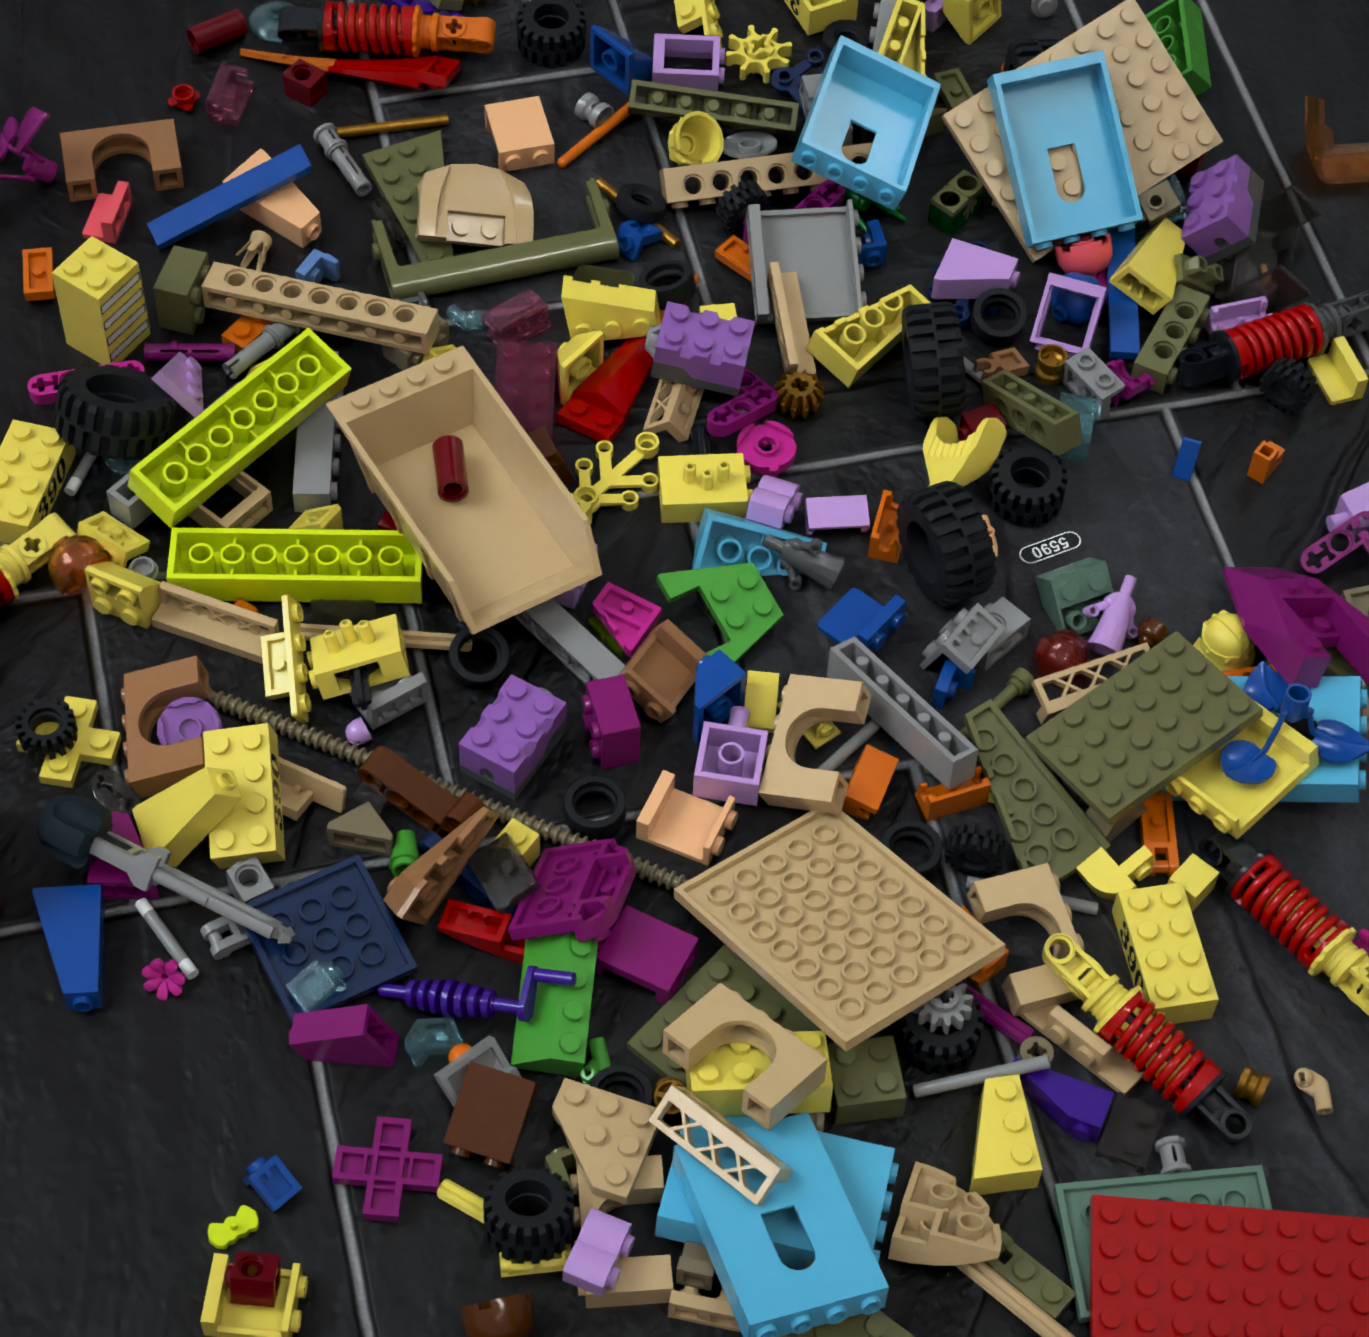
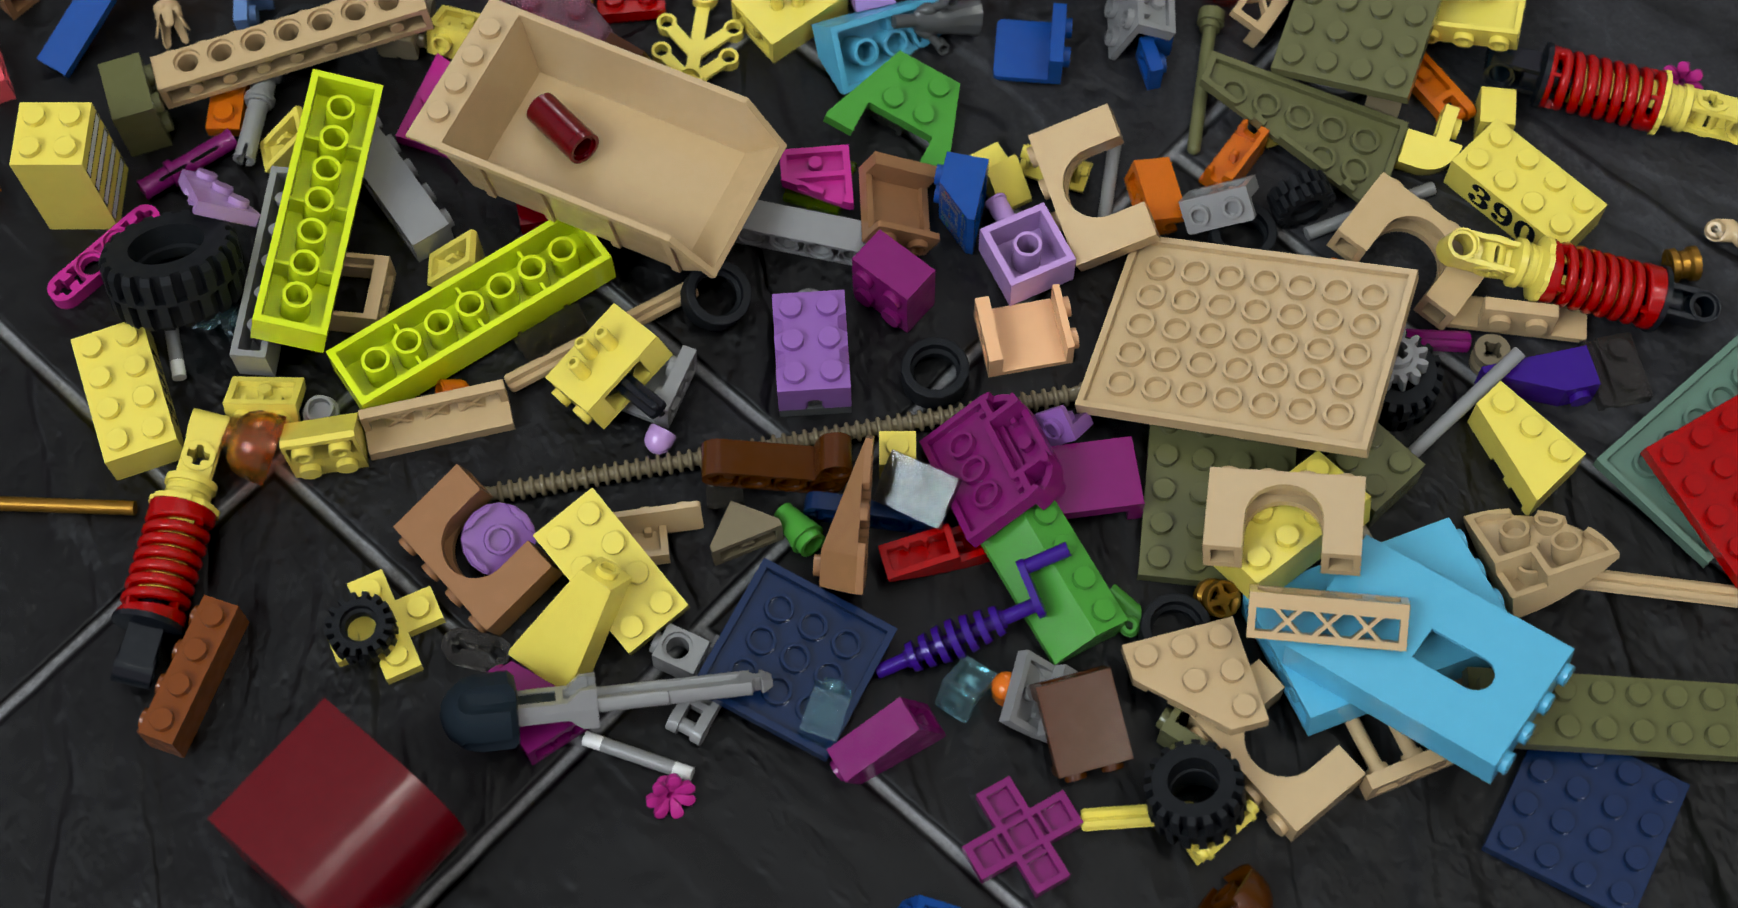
camera: 30 degrees left, 10 degrees up
blue slope [32,884,105,1012] -> none
light yellow bracket [261,594,311,724] -> none
lavender brick [562,1208,635,1297] -> none
dark tan panel [676,1242,716,1291] -> none
light grey brick [827,636,979,790] -> none
olive plate [985,1230,1075,1320] -> none
light grey bush [1154,1135,1192,1174] -> none
none -> medium lavender bracket [1034,405,1094,446]
none -> light grey bracket [1178,175,1259,235]

